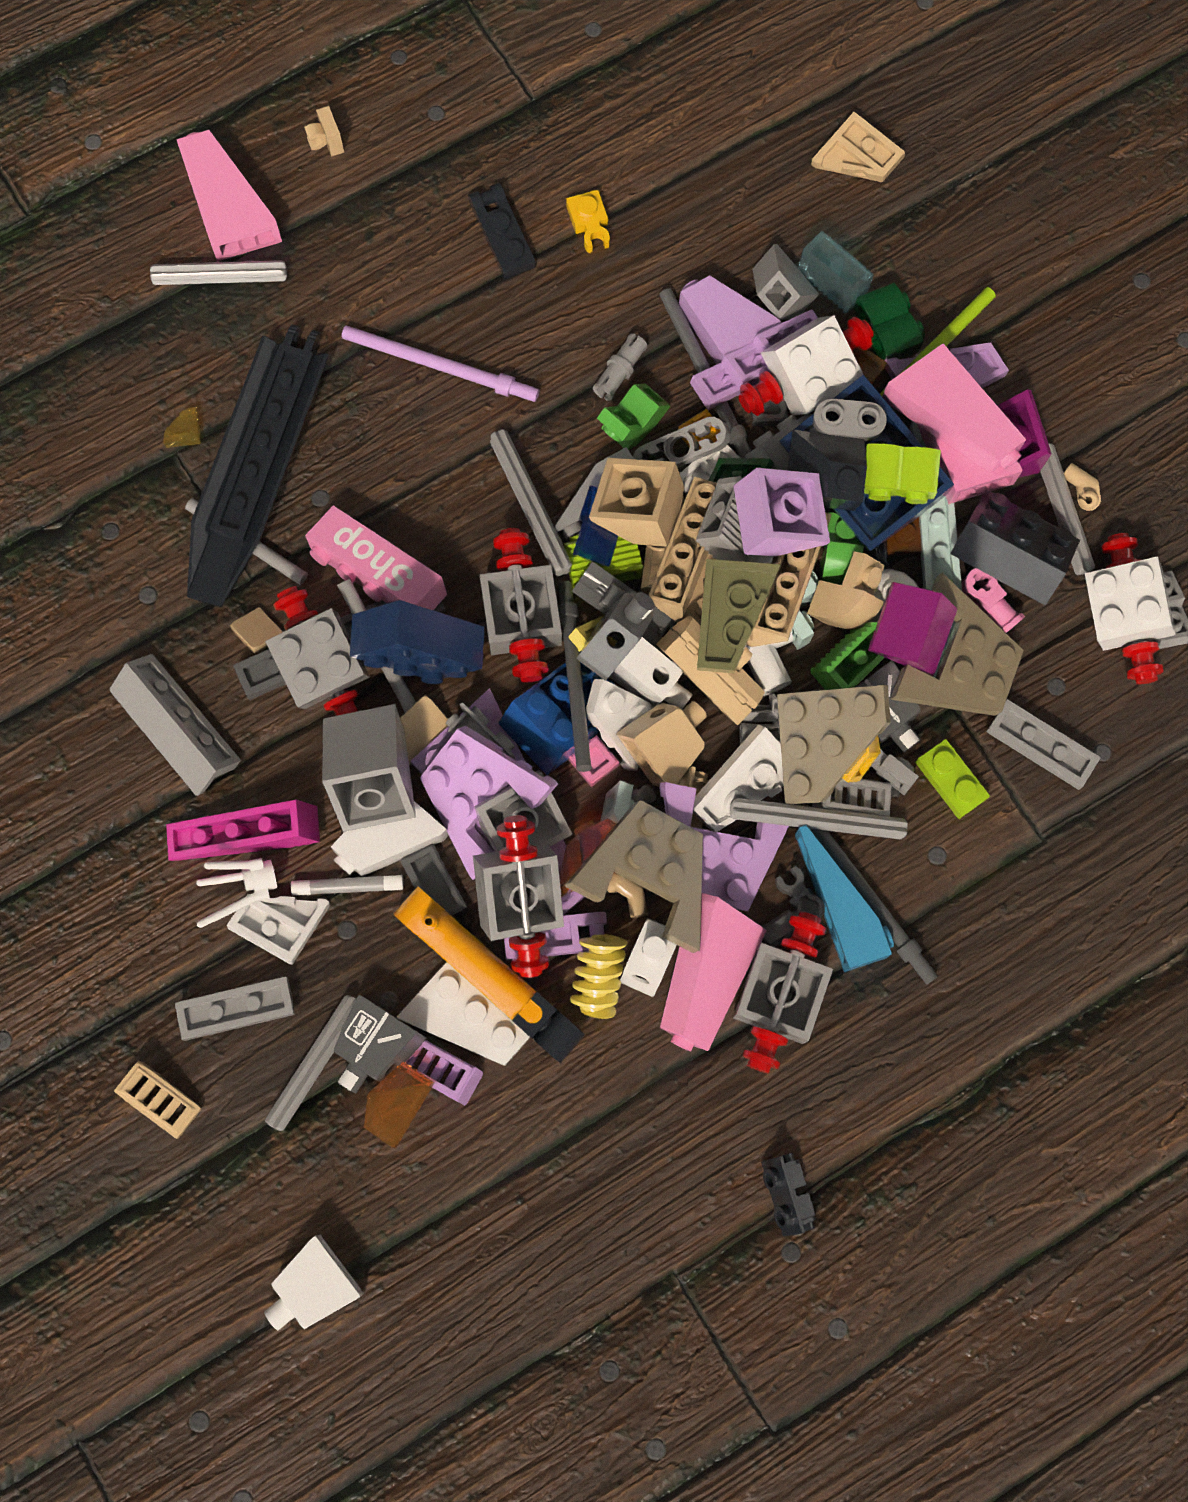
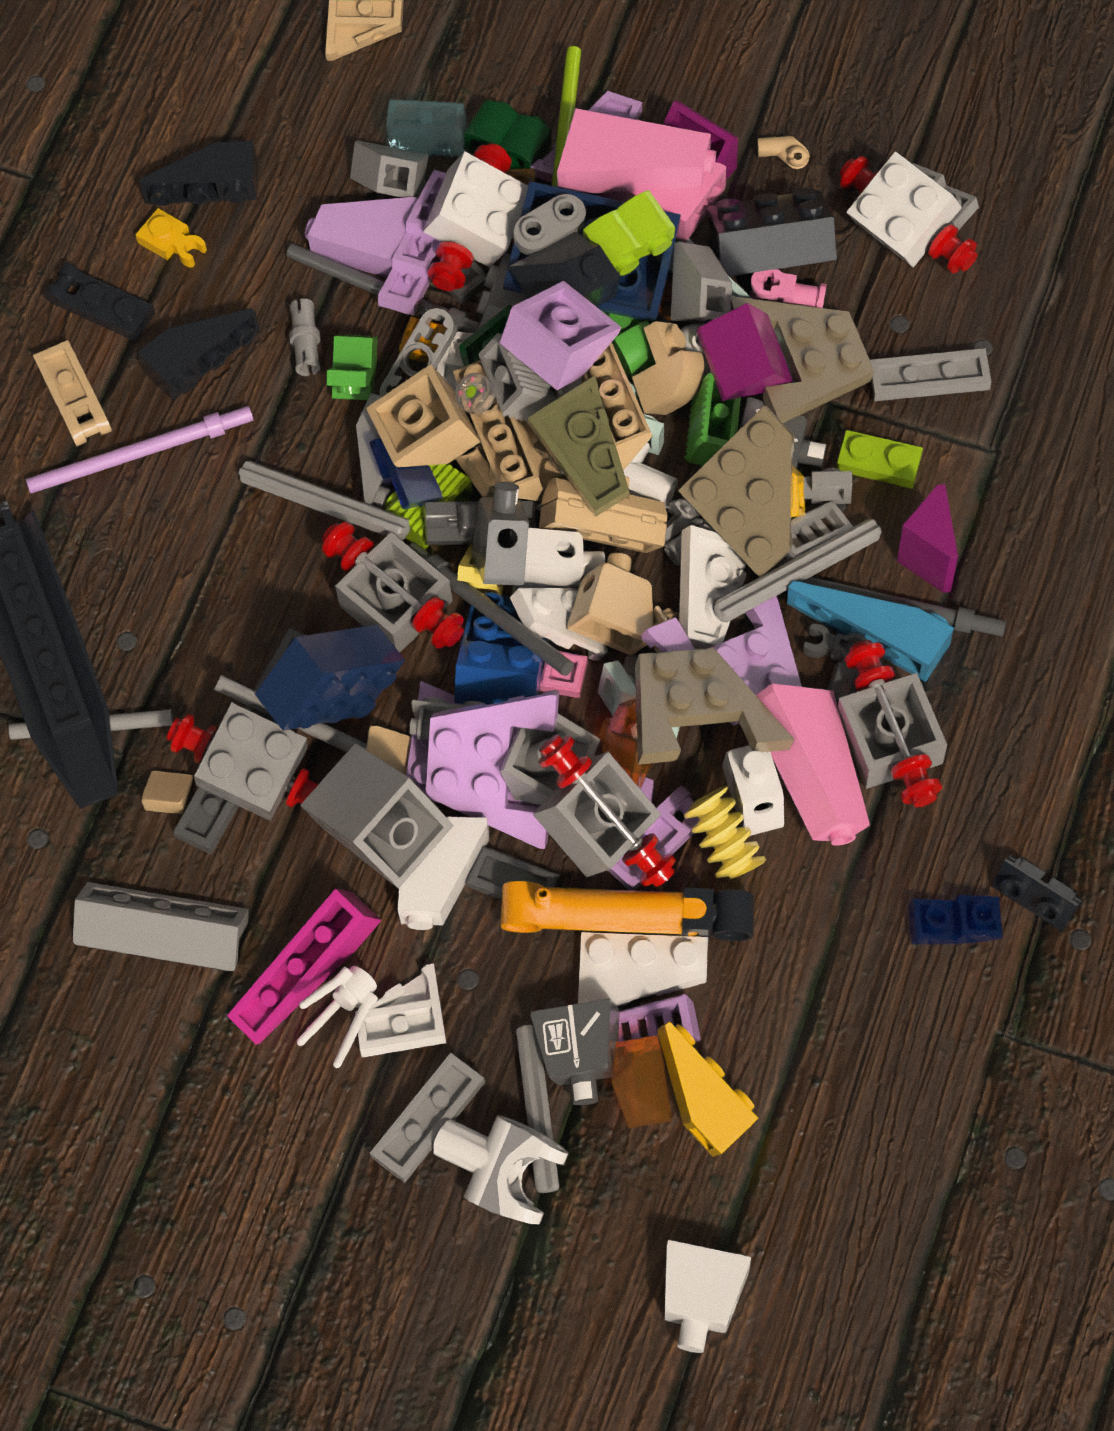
camera: 30 degrees left, 10 degrees down
tan slope [114,1061,202,1139] -> none
light grey bar [291,875,403,896] -> none
bright pink brick [305,505,447,610] -> none
tan arm [607,872,648,918] -> none
light grey axle [1041,444,1095,575] -> none
none -> tan plate [33,340,112,447]
none -> black slope [137,308,260,401]
none -> black slope [140,141,258,206]
none -> white connector [433,1115,568,1225]
none -> clear tile [455,373,496,415]
none -> yellow slope [657,1021,758,1157]
none -> light grey slope [671,242,732,323]
none -> magenta slope [897,484,958,593]
none -> clear blue slope [908,895,1003,944]

